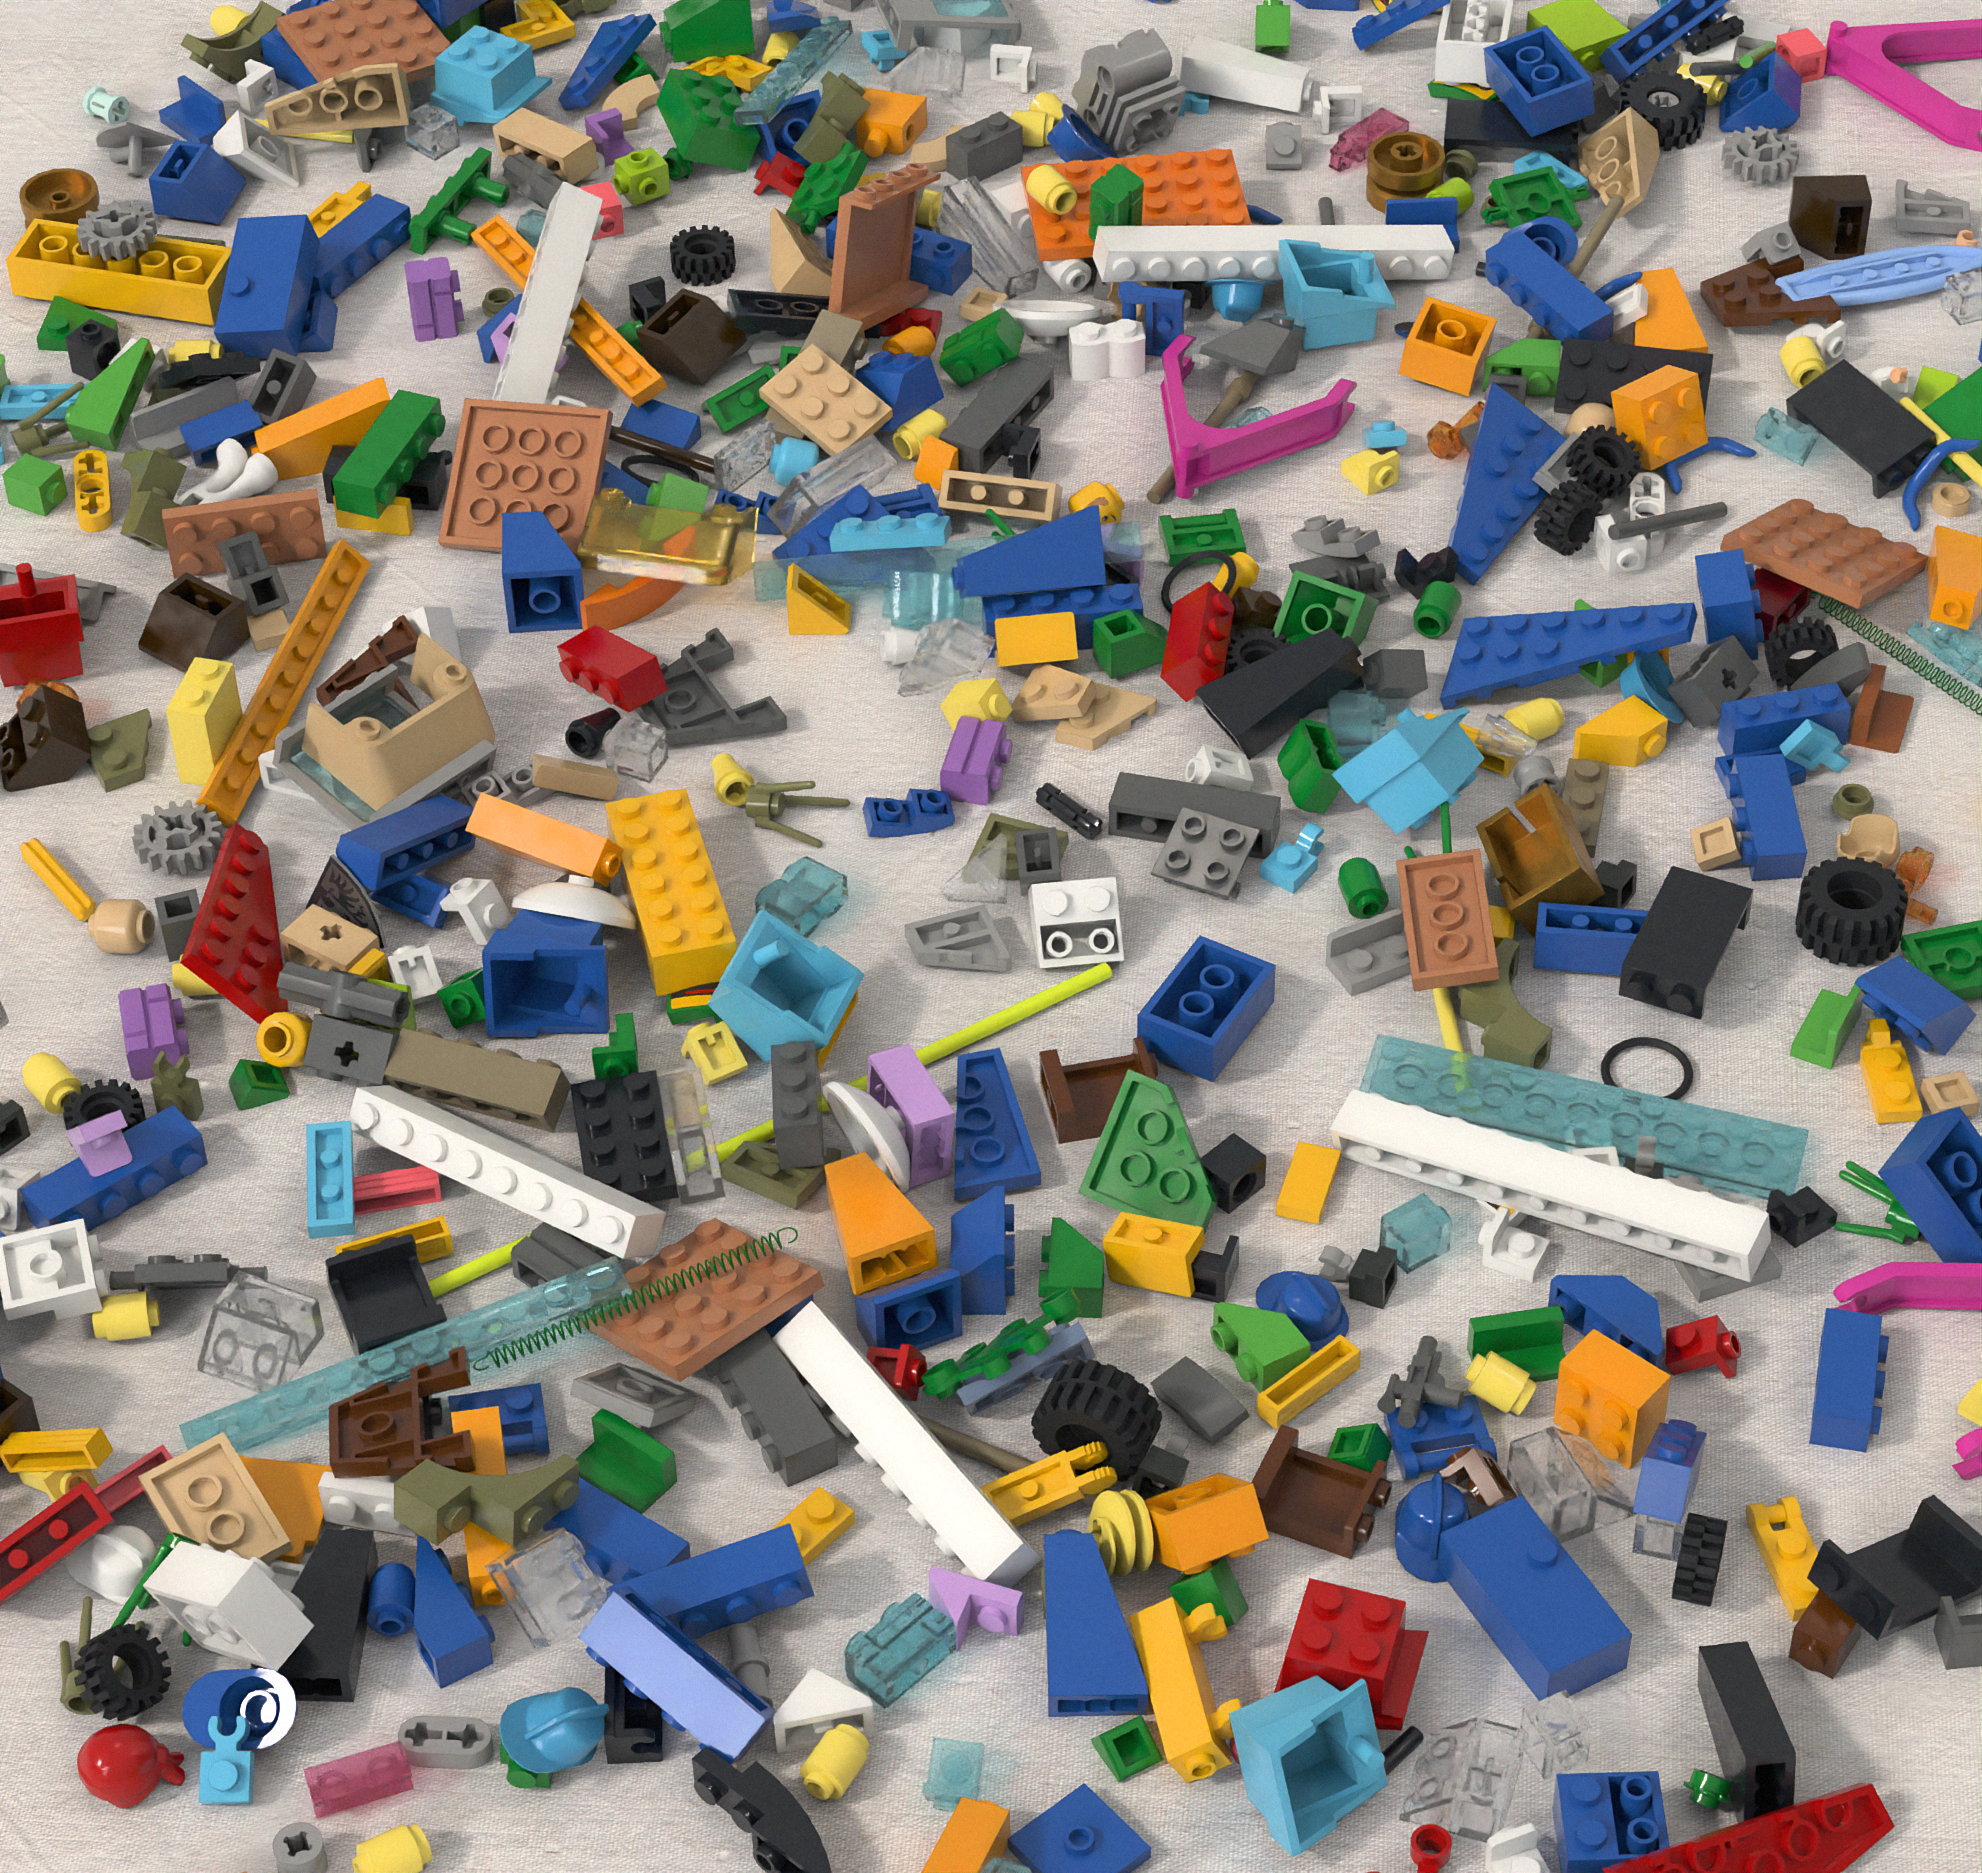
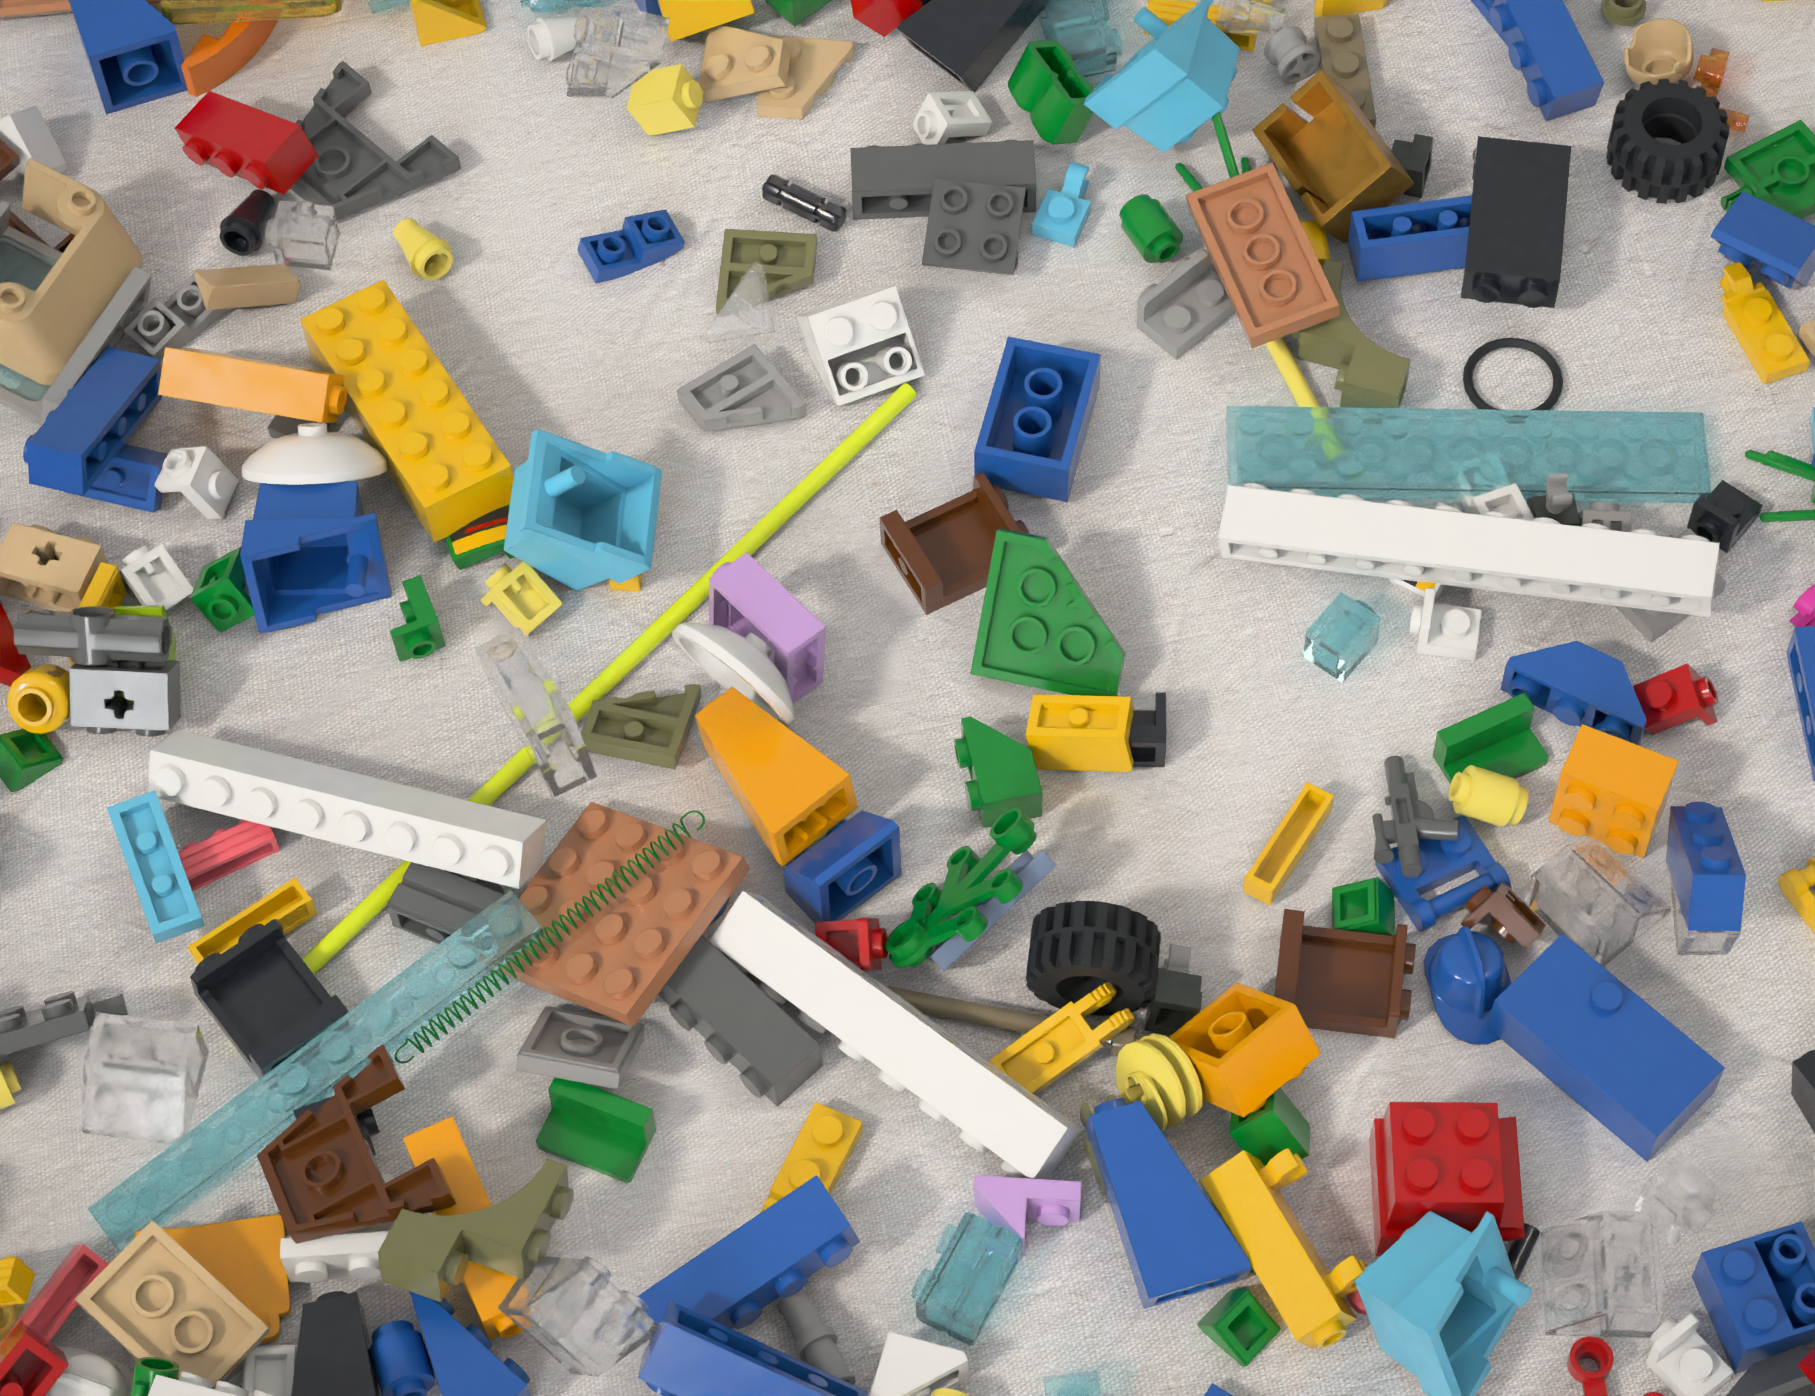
camera: 15 degrees left, 15 degrees up
shield [306,854,387,948] -> none
dark tan brick [383,1028,571,1133] -> none
blue plate [448,1383,550,1455] -> none
blue brick [543,1478,691,1585] -> none
black plate [570,1070,679,1203] -> none
olive plant [745,781,850,848] -> none
clear light blue brick [754,856,848,938] -> none
dark grey brick [771,1041,824,1170] -> none
medium lavender brick [940,716,1012,806] -> none
blue slope [950,1186,1015,1315] -> none
blue wing [954,1048,1041,1201] -> none
dark grey slope [1014,827,1062,896] -> none
dark grey slope [1150,1356,1250,1443] -> none
black brick [1200,1133,1266,1214] -> none
bright green slope [1210,1302,1311,1393] -> none
blue piece [1256,1271,1349,1352] -> none
yellow tile [1275,1141,1341,1224] -> none
pearl dark grey piece [1318,1245,1398,1309] -> none
black tyre [1672,1512,1728,1607] -> none
tan plate [1690,816,1742,871] -> none
bright green panel [1790,977,1864,1070] -> none

